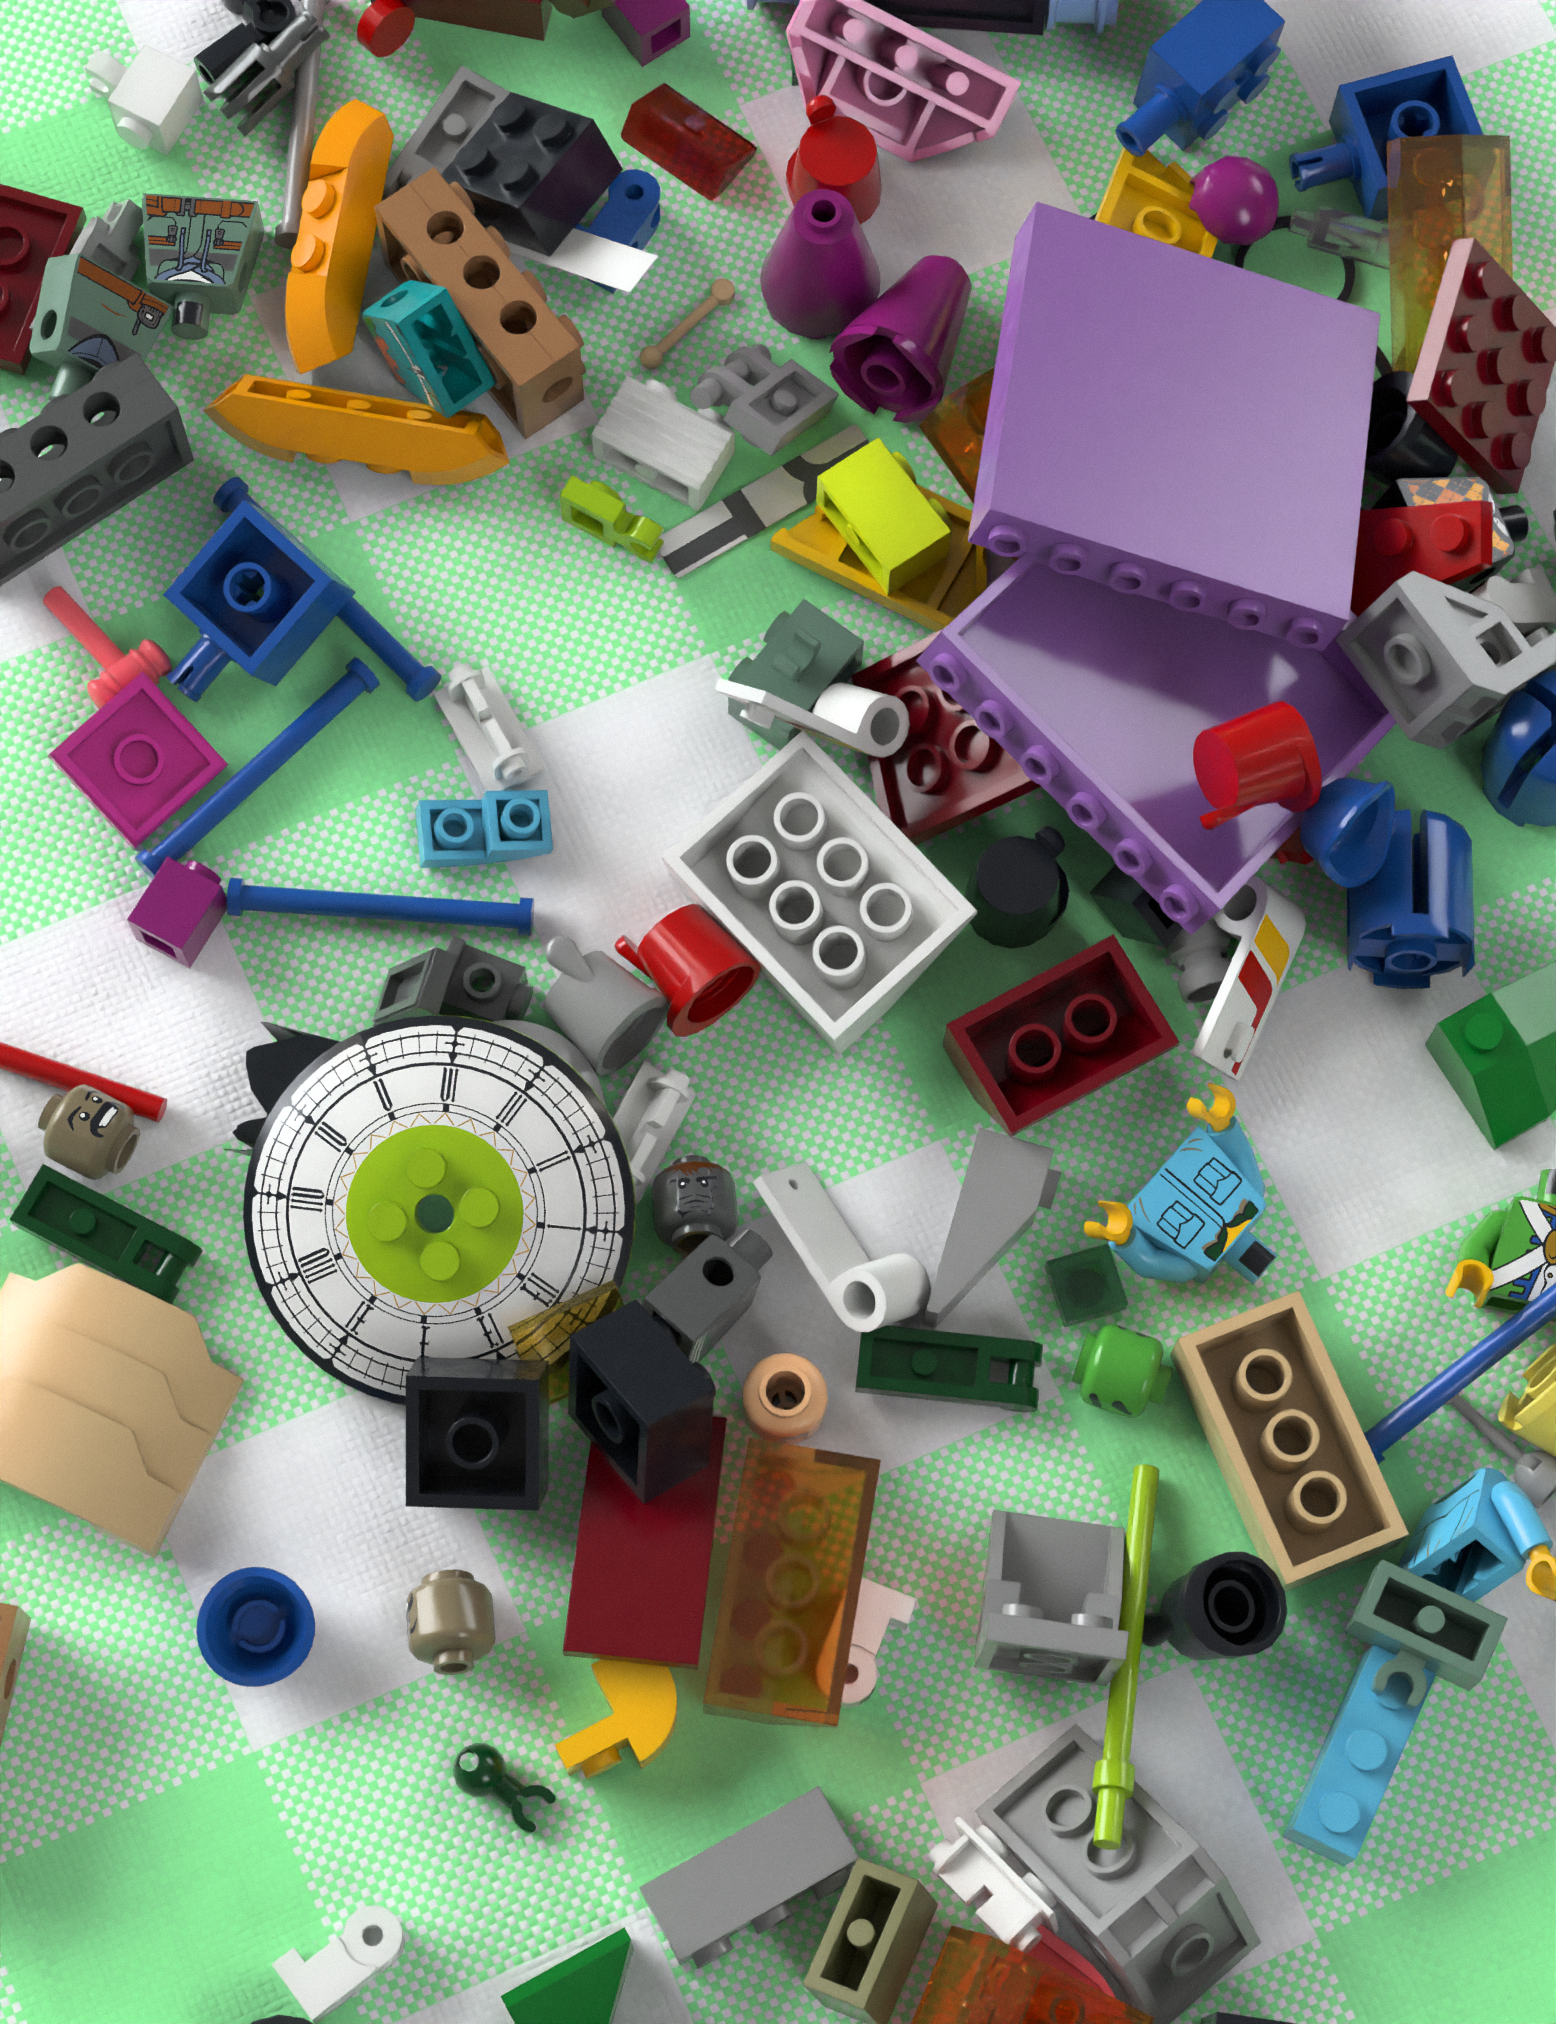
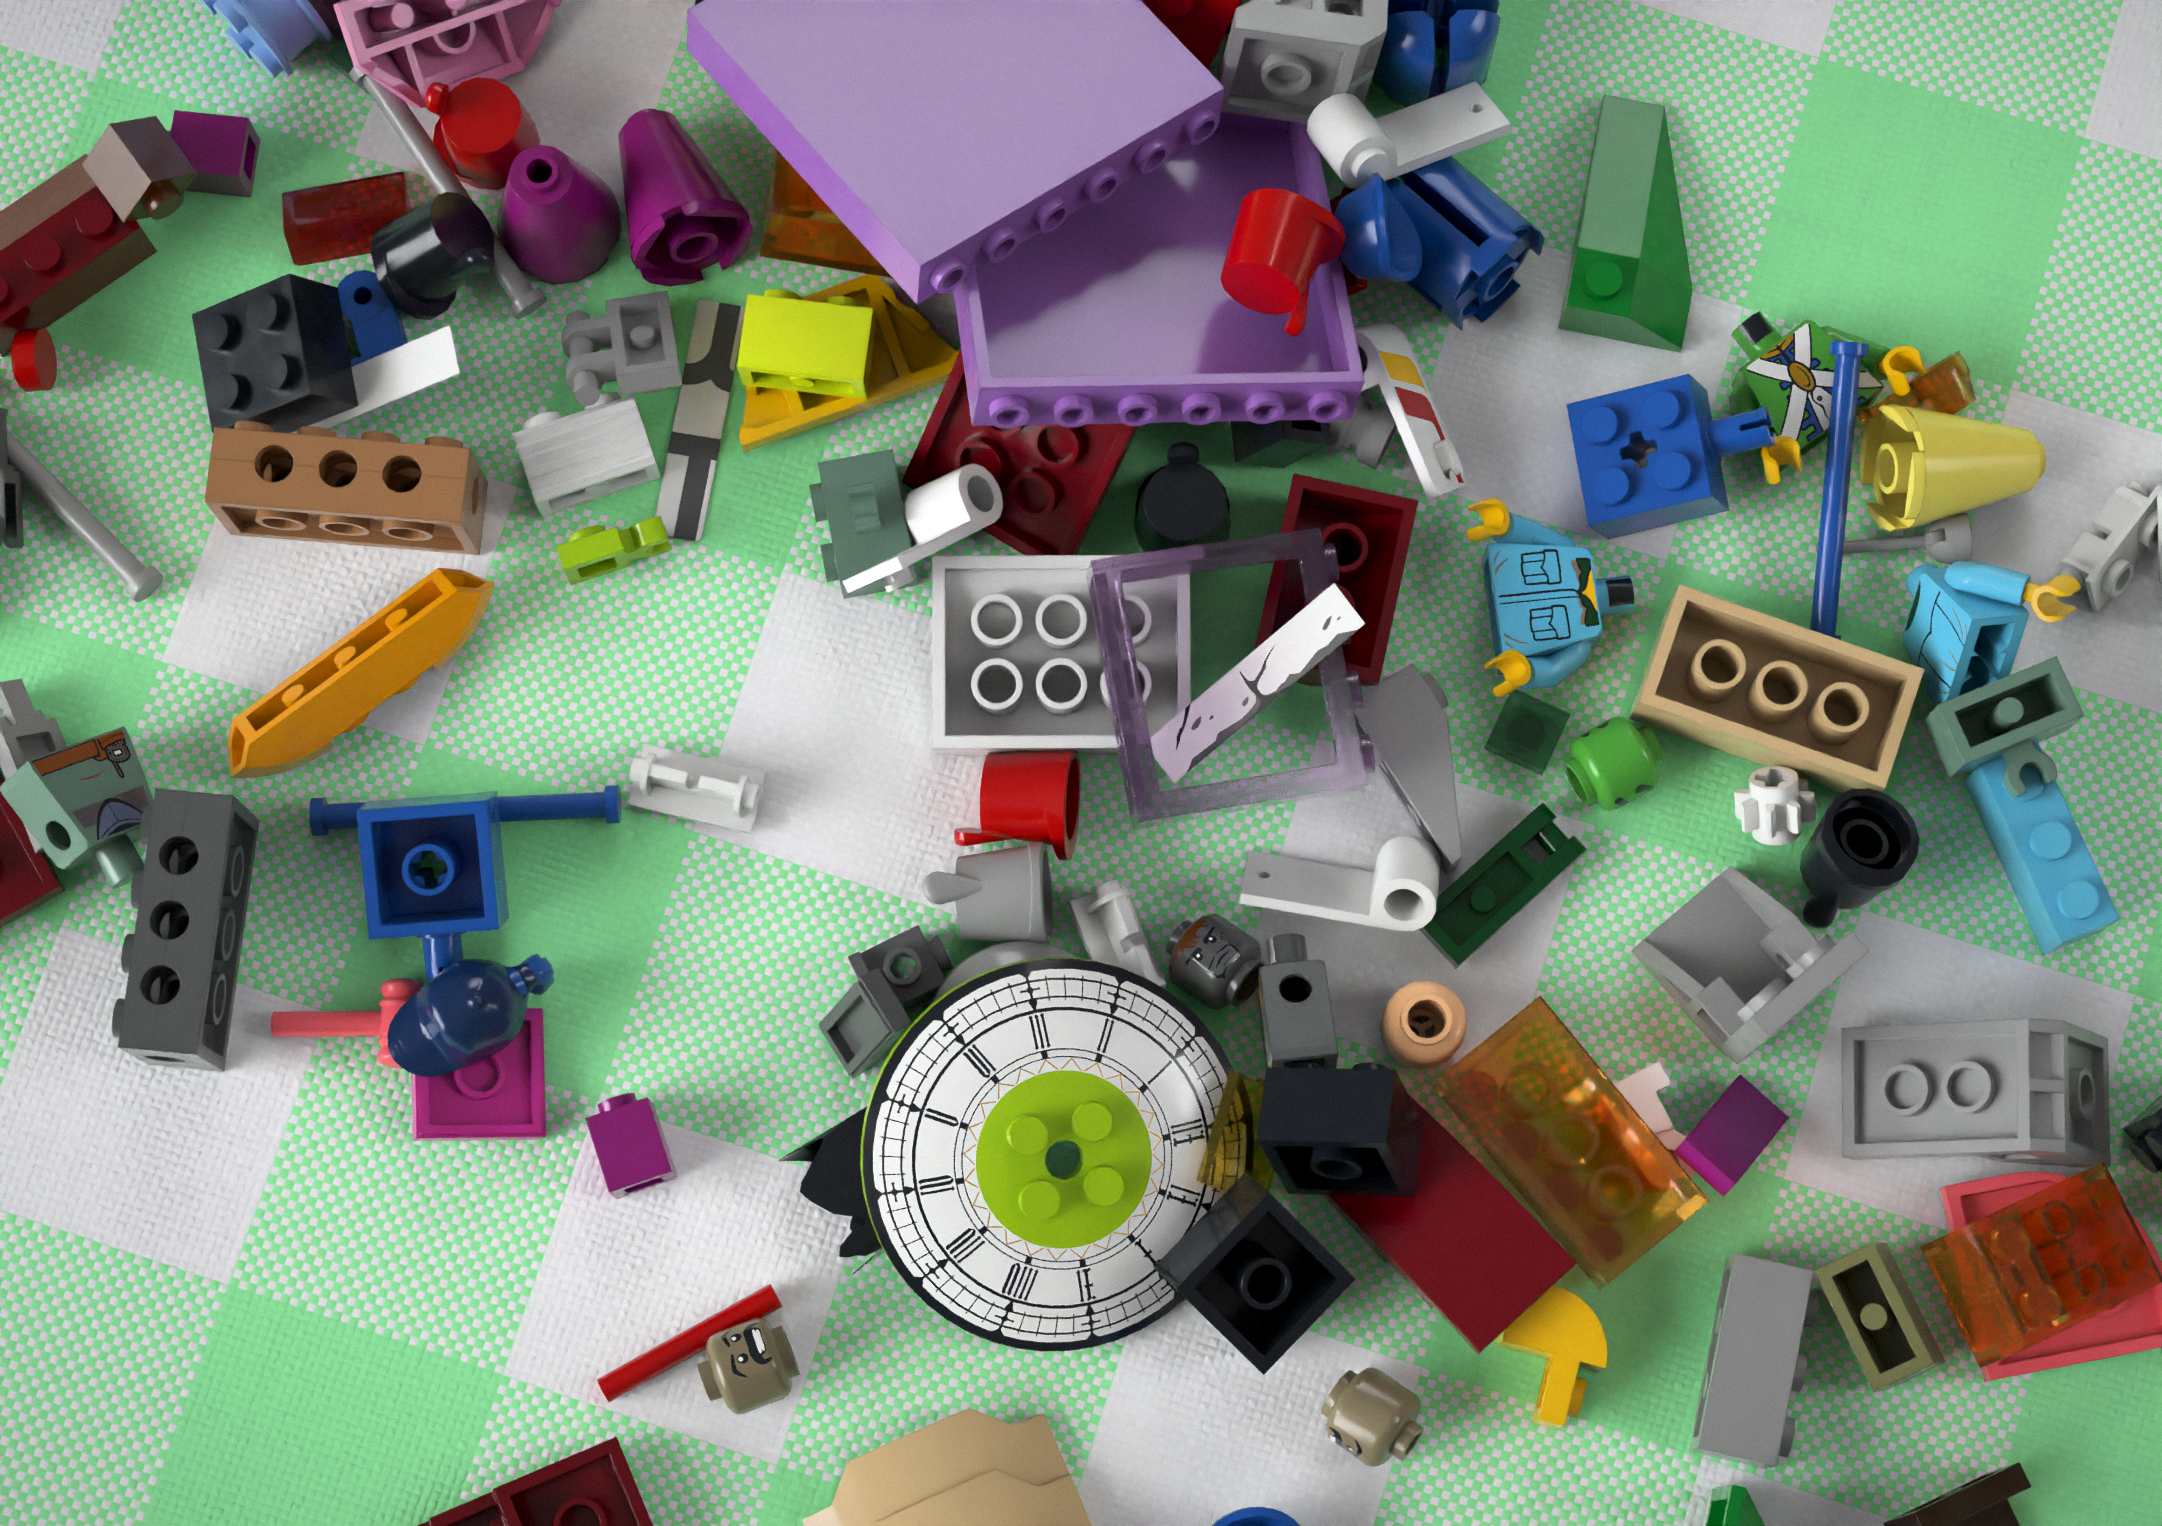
camera: 45 degrees left, 5 degrees up
dark green plate [10,1164,203,1305] -> none
blue bar [135,657,380,879] -> none
torso [142,193,264,340] -> none
blue bar [227,878,534,936] -> none
light orange brick [285,99,394,374] -> none
teal torso [362,280,496,419] -> none
light grey hinge [382,65,510,200] -> none
medium azure slope [415,790,553,868] -> none
dark green arm [453,1743,556,1833] -> none
tan hinge [639,279,735,369] -> none
white hinge [928,1816,1059,1955] -> none
lime bar [1092,1464,1160,1850] -> none
none -> light grey bar [349,66,547,319]
none -> black hat [371,192,495,320]
none -> dark blue hair [388,954,554,1077]
none -> clear purple windscreen [1086,528,1375,830]
none -> white sticker [1144,583,1365,783]
none -> white door [1307,81,1511,189]
none -> blue brick [1566,374,1776,540]
none -> magenta tile [1674,1074,1789,1196]
none -> white gear [1734,766,1816,845]

